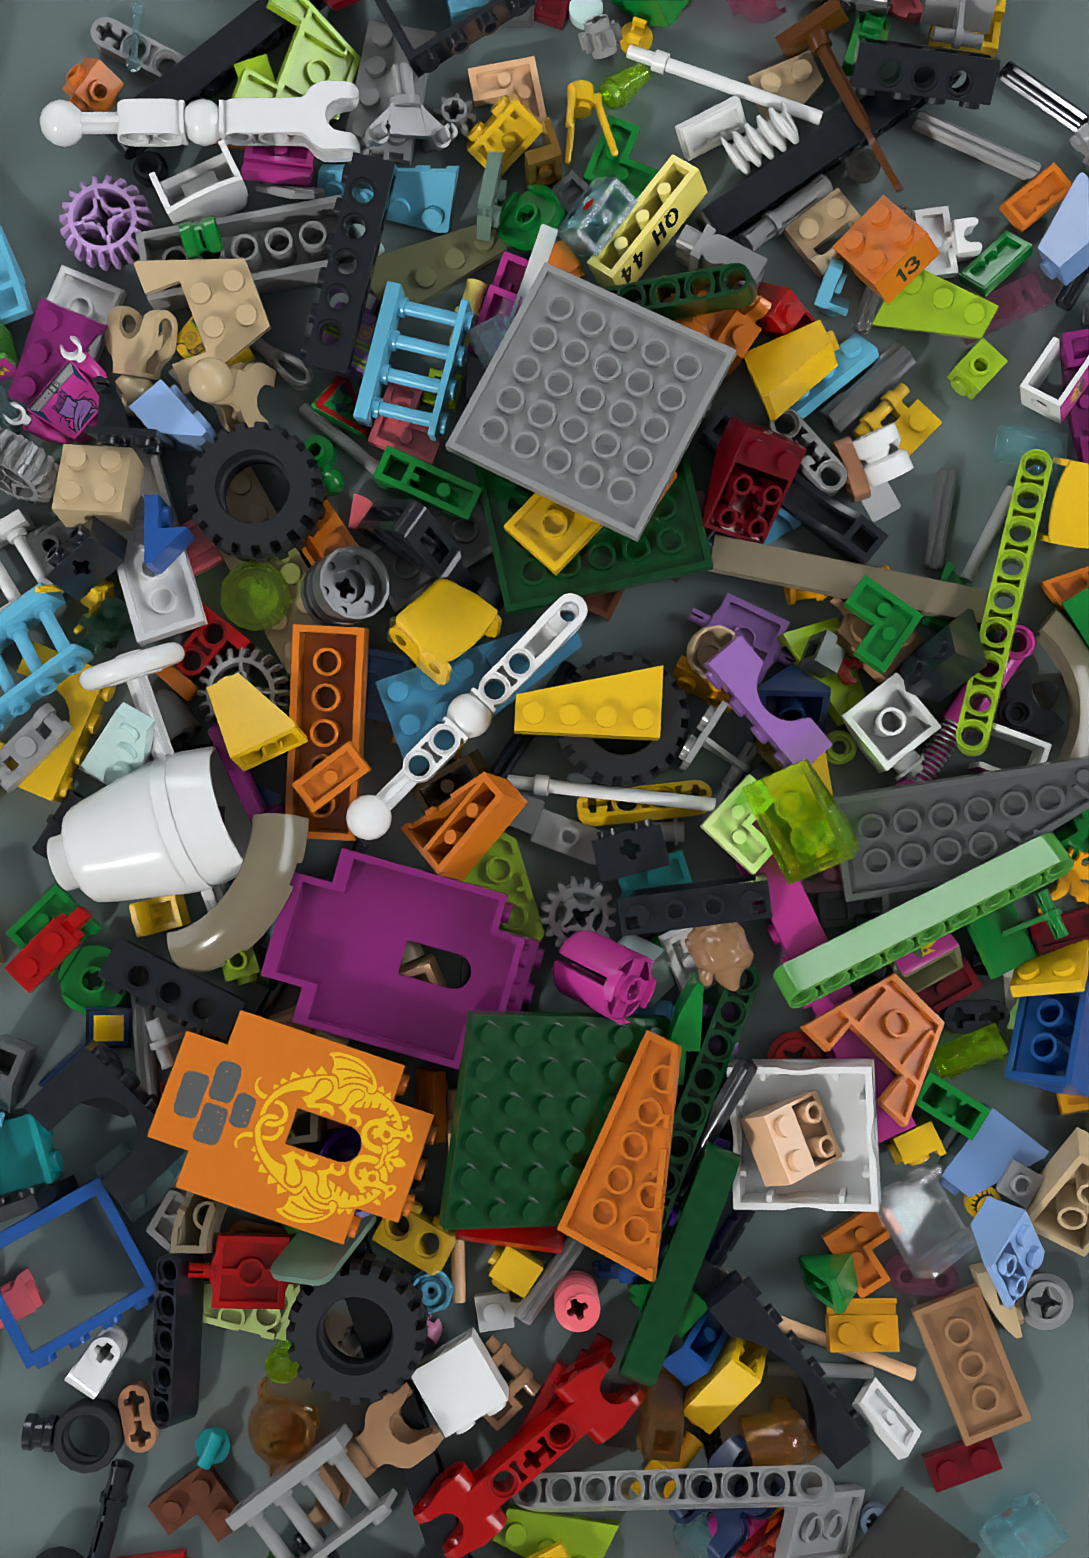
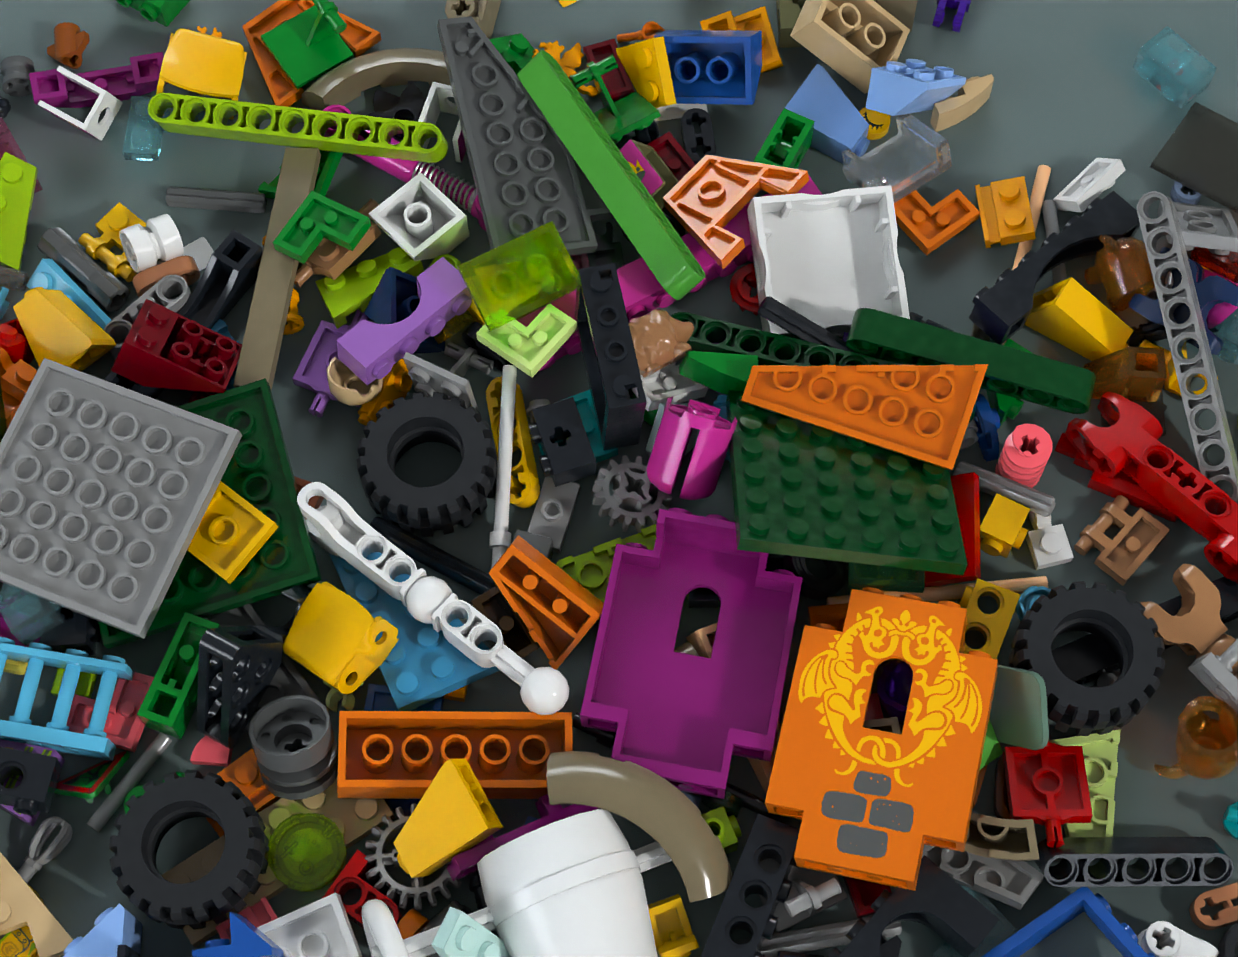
camera: 95 degrees left, 20 degrees down
tan piece [188,357,276,432] -> none
clear neon green wheel [265,1341,299,1383] -> none
orange plate [291,741,371,813] -> none
white piece [411,1326,509,1438] -> none
yellow wedge [514,665,664,741] -> none
blue slope [663,1309,729,1386] -> none
light nougat slope [739,1089,843,1187] -> none
pearl dark grey piece [798,629,863,686] -> none
green slope [798,1254,859,1314] -> none
clear pink plate [885,1254,958,1297] -> none
yellow brick [886,1116,947,1166] -> none
light grey plate [892,749,926,781] -> none
black slope [900,608,987,704] -> none
medium nougat plate [910,1283,1032,1446] -> none
dark red plate [921,1437,1003,1493] -> none
clear neon green hinge [933,1023,1009,1080] -> none
lime brick [947,338,1008,400] -> none
light grey bar [960,486,1014,583] -> none
light grey bracket [996,1160,1045,1208] -> none
light grey gear [1017,1271,1074,1330] -> none

